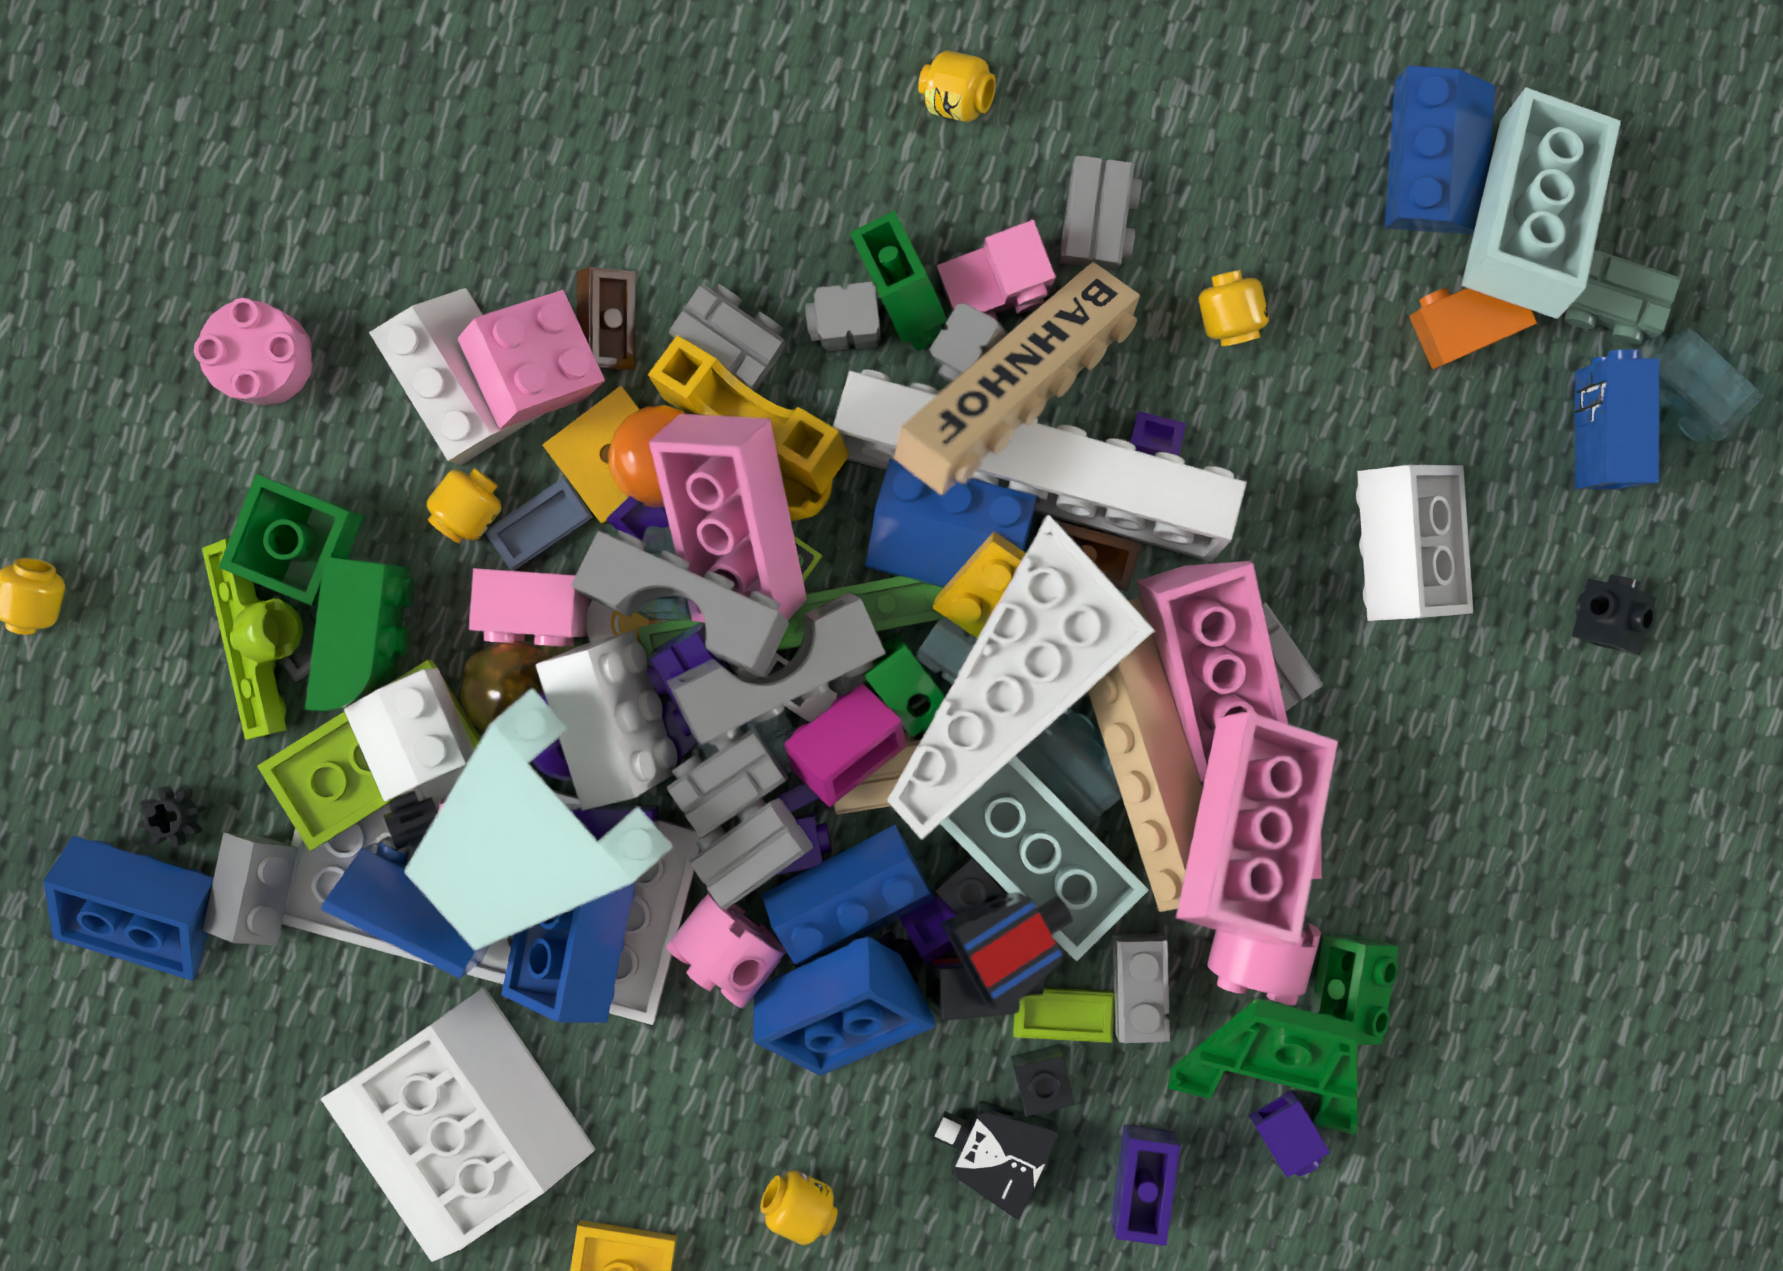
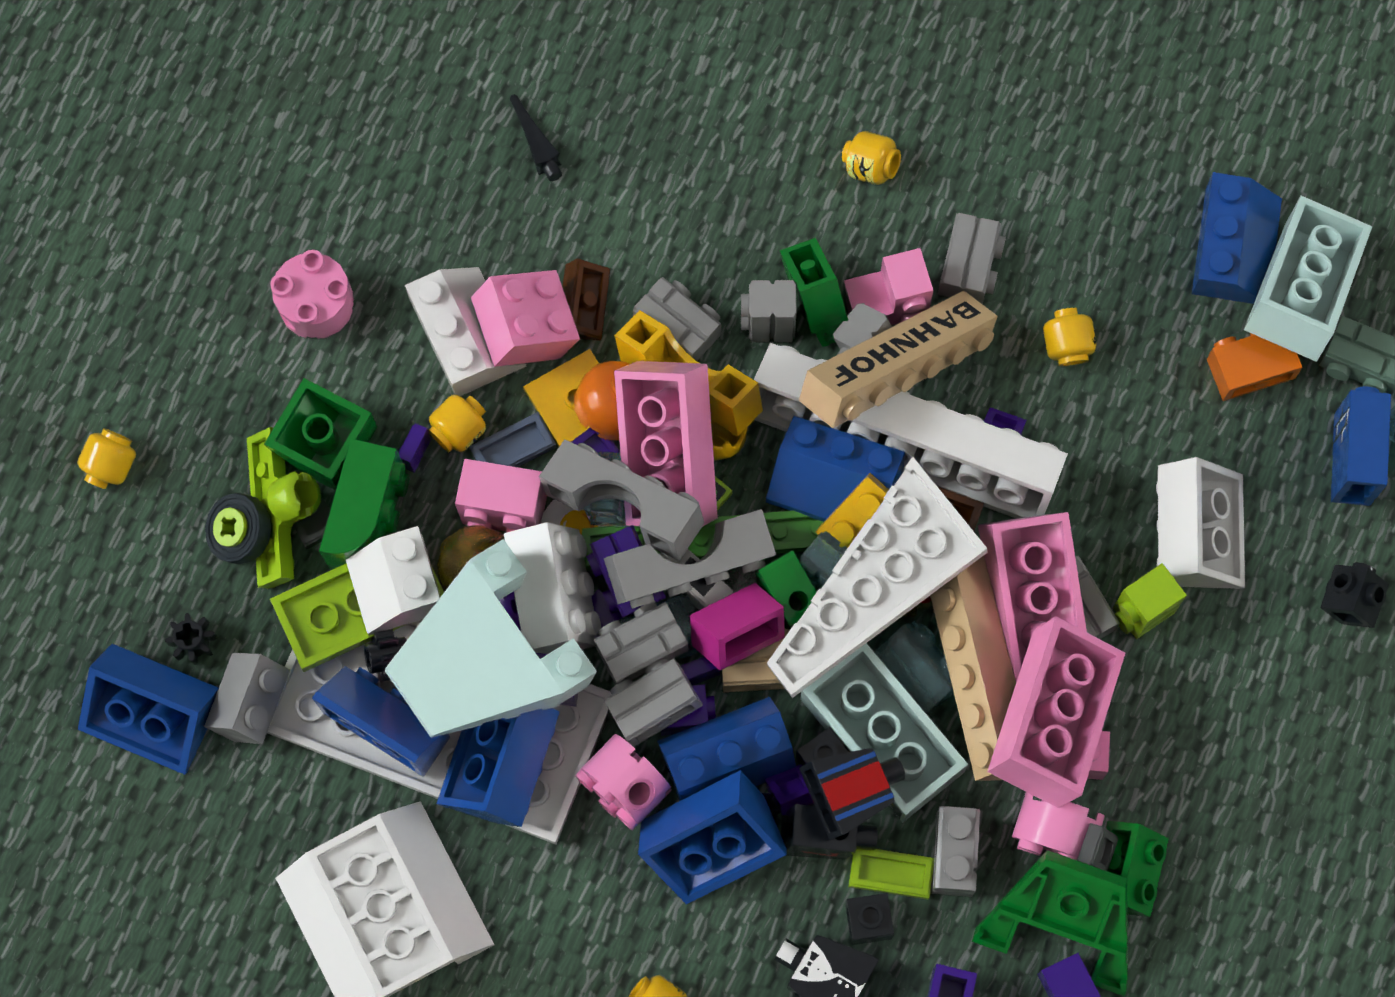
camera: 15 degrees right, 15 degrees down
none -> black wheel [205,493,272,564]
none -> dark purple tile [399,423,431,473]
none -> black piece [510,94,562,182]
none -> dark grey tile [1077,823,1118,871]
none -> lime brick [1113,563,1187,639]

